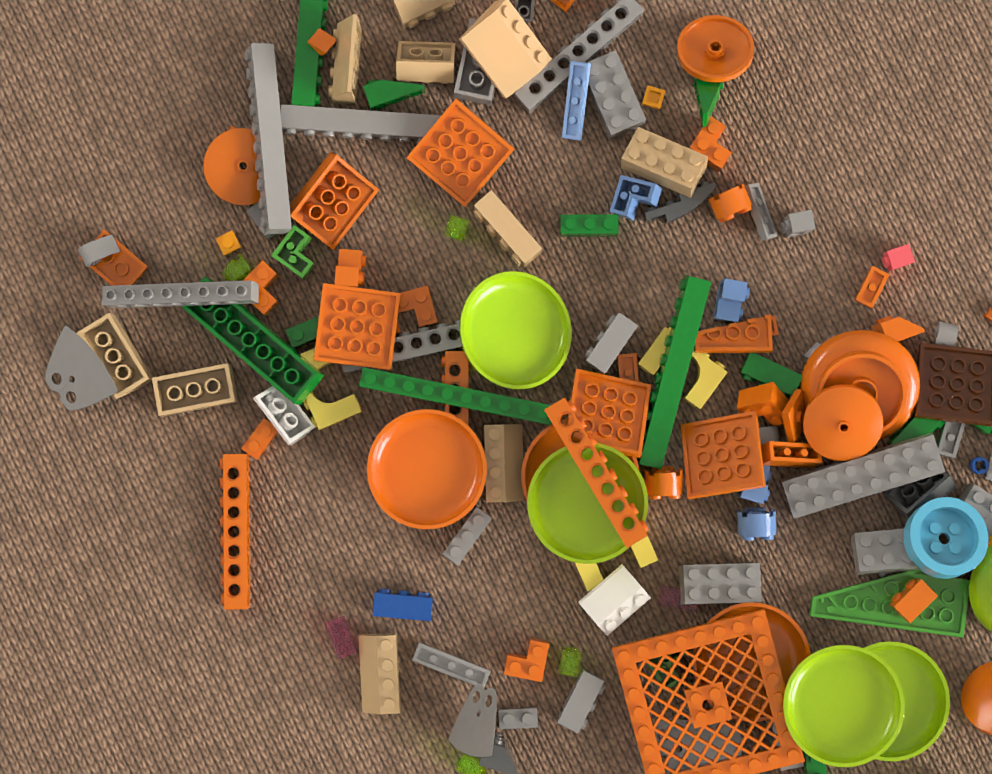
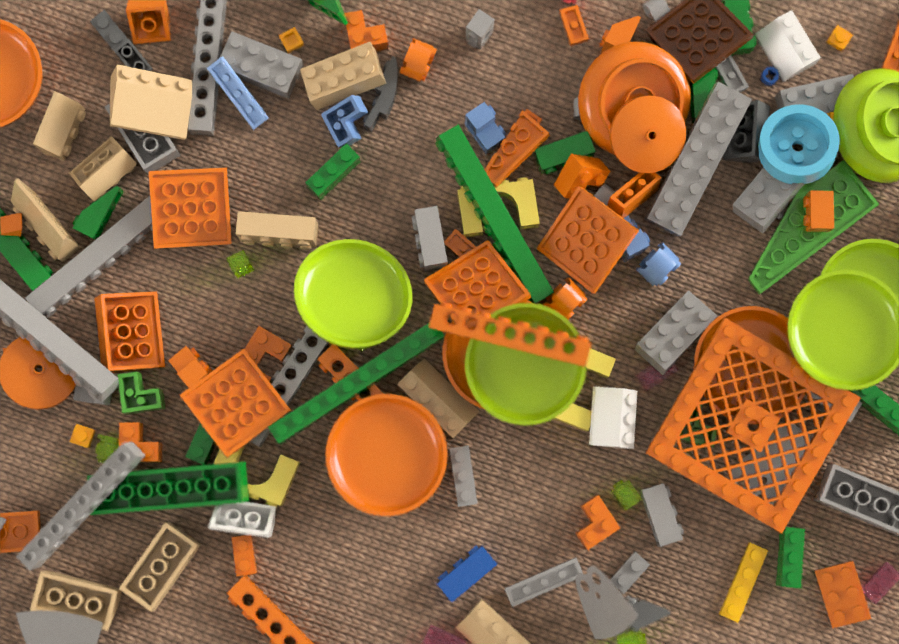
camera: 45 degrees left, 5 degrees down
light grey plate [745,183,778,241] -> none
orange plate [781,389,805,443] -> none

